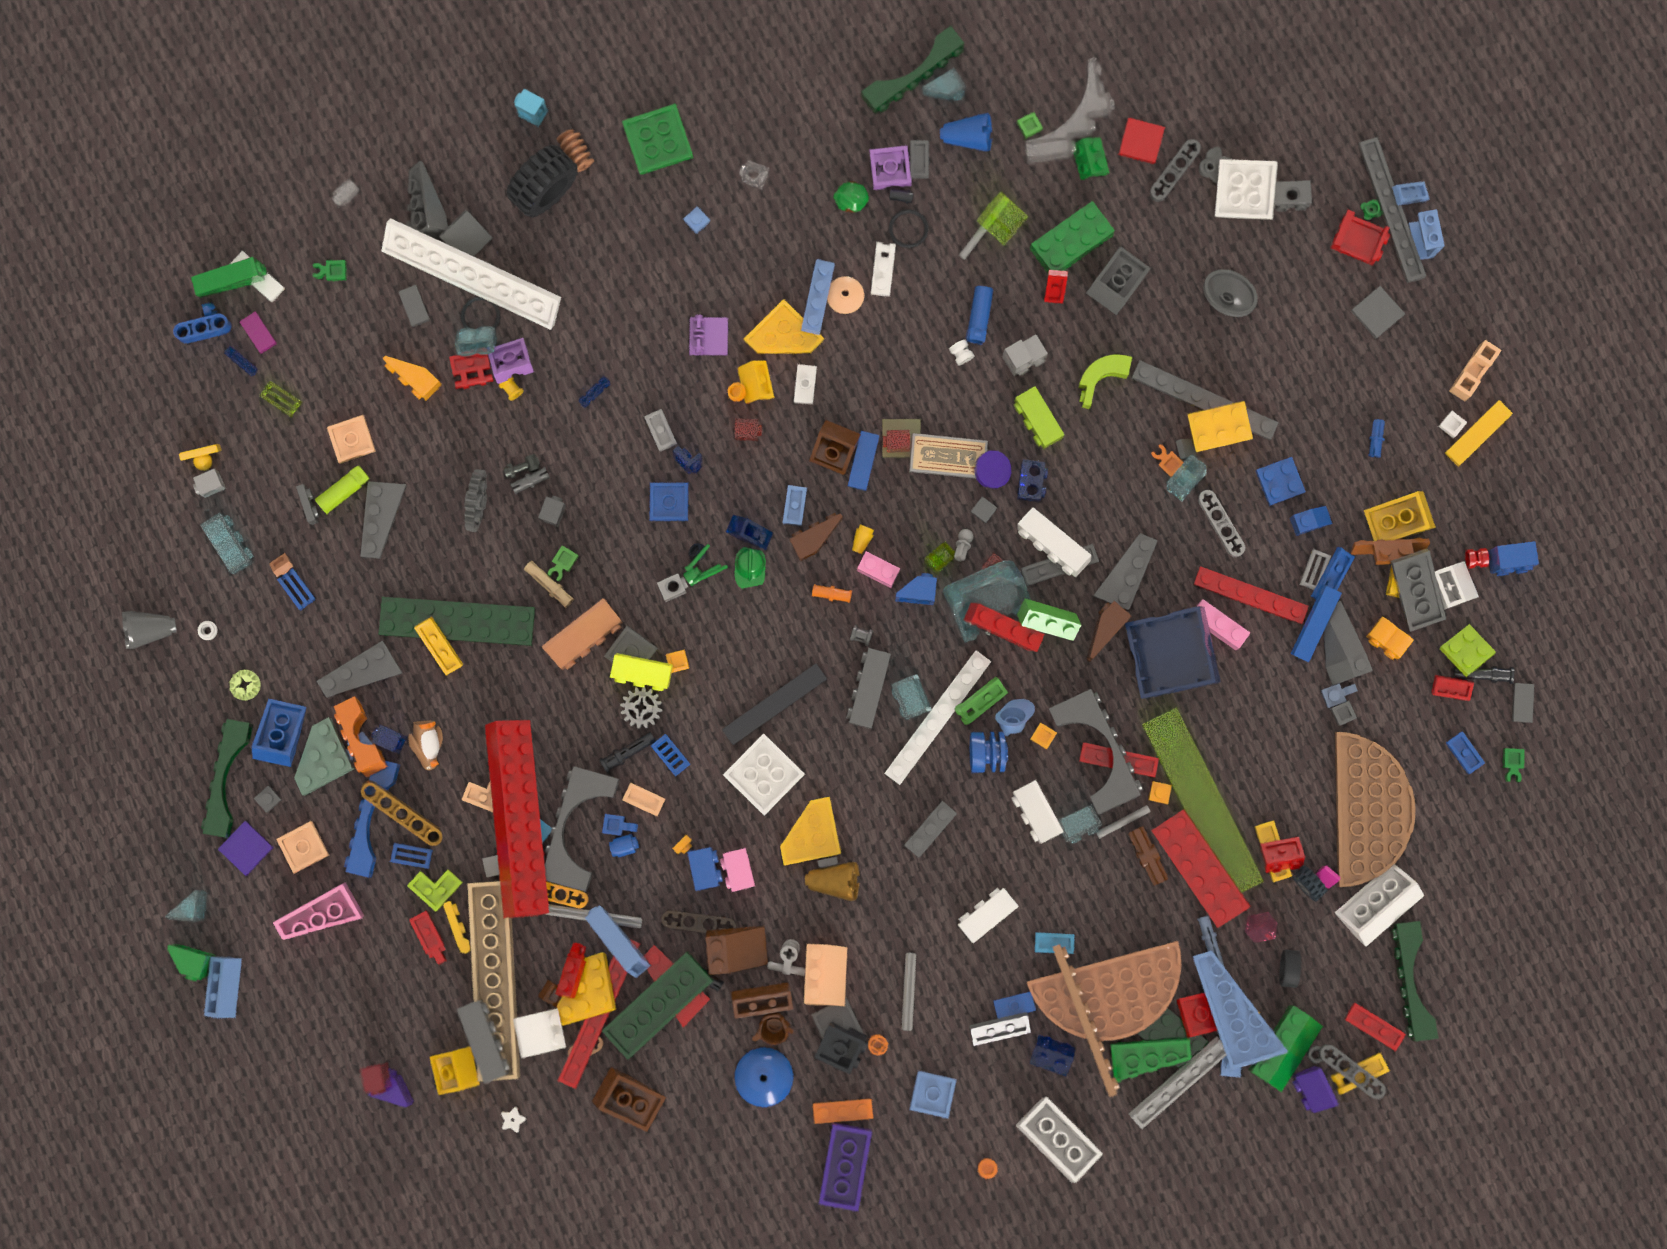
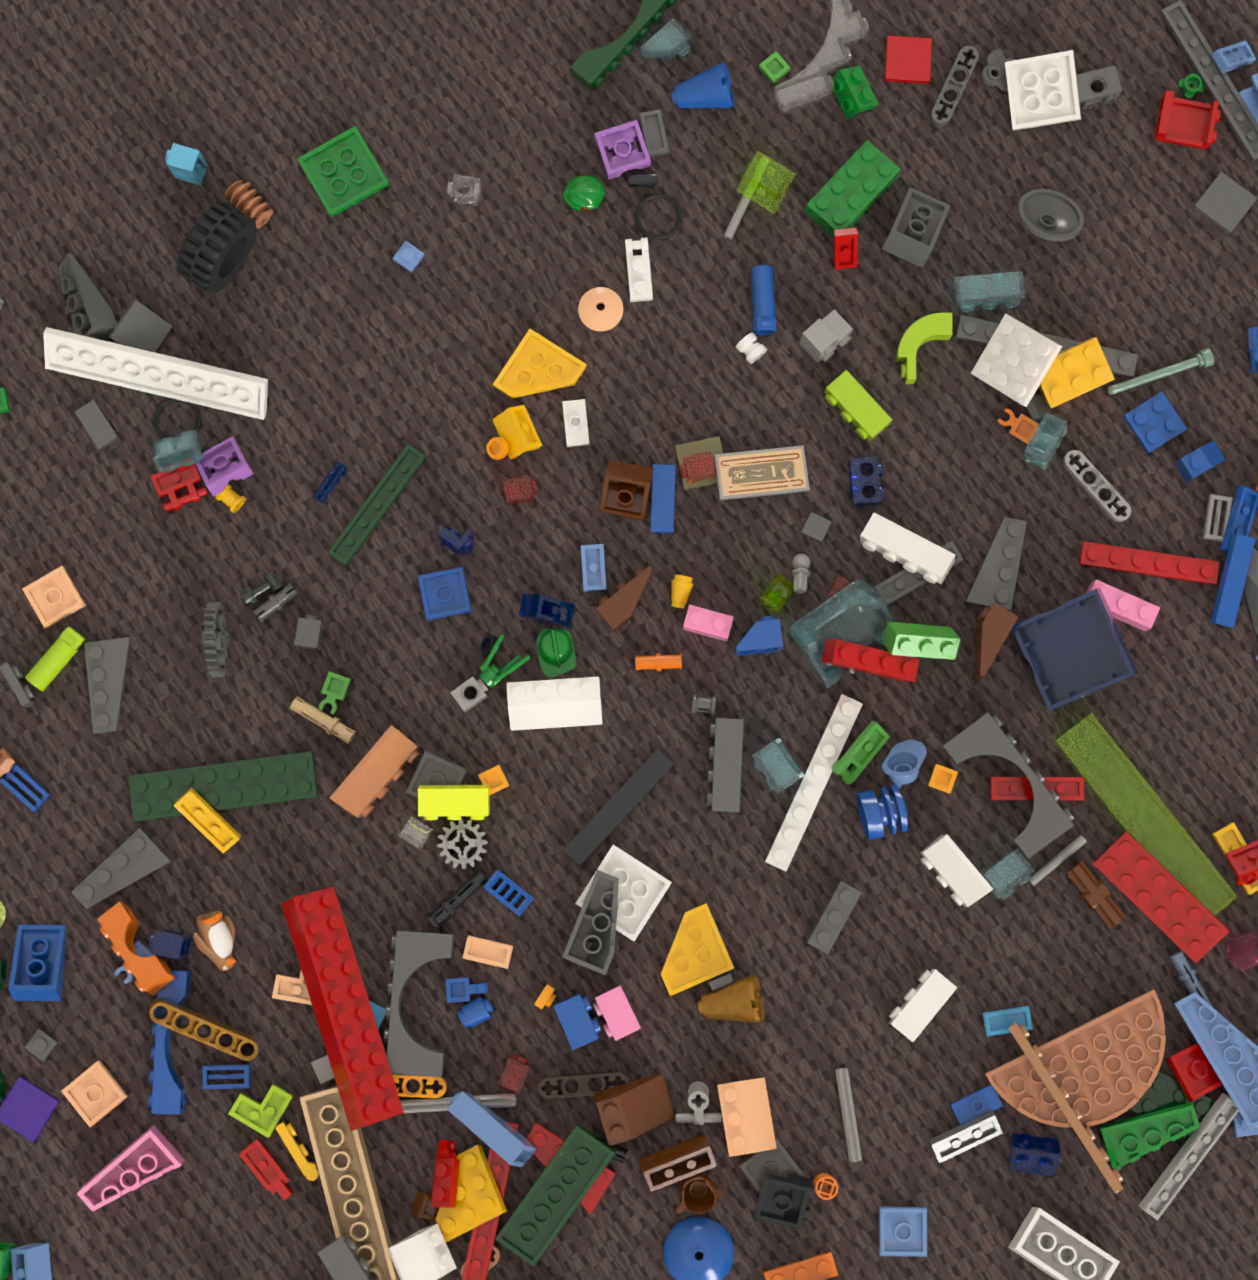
camera: 10 degrees left, 0 degrees up
sand green plate [294,717,355,796] -> none
light orange slope [383,356,442,400] -> none
light grey plate [644,409,677,452] -> none
medium lavender hinge [690,315,728,355] -> none
medium blue plate [801,259,835,335] -> none
dark purple tile [974,451,1011,489] -> none
light orange plate [1148,781,1172,804] -> none
none -> dark green tile [327,444,427,567]
none -> clear brick [399,816,433,849]
none -> clear red brick [497,1054,531,1094]
none -> white slope [507,677,602,731]
none -> dark grey wedge [562,870,619,975]
none -> clear light blue brick [952,271,1025,312]
none -> white plate [971,314,1062,407]
none -> sand green piece [1107,348,1214,395]

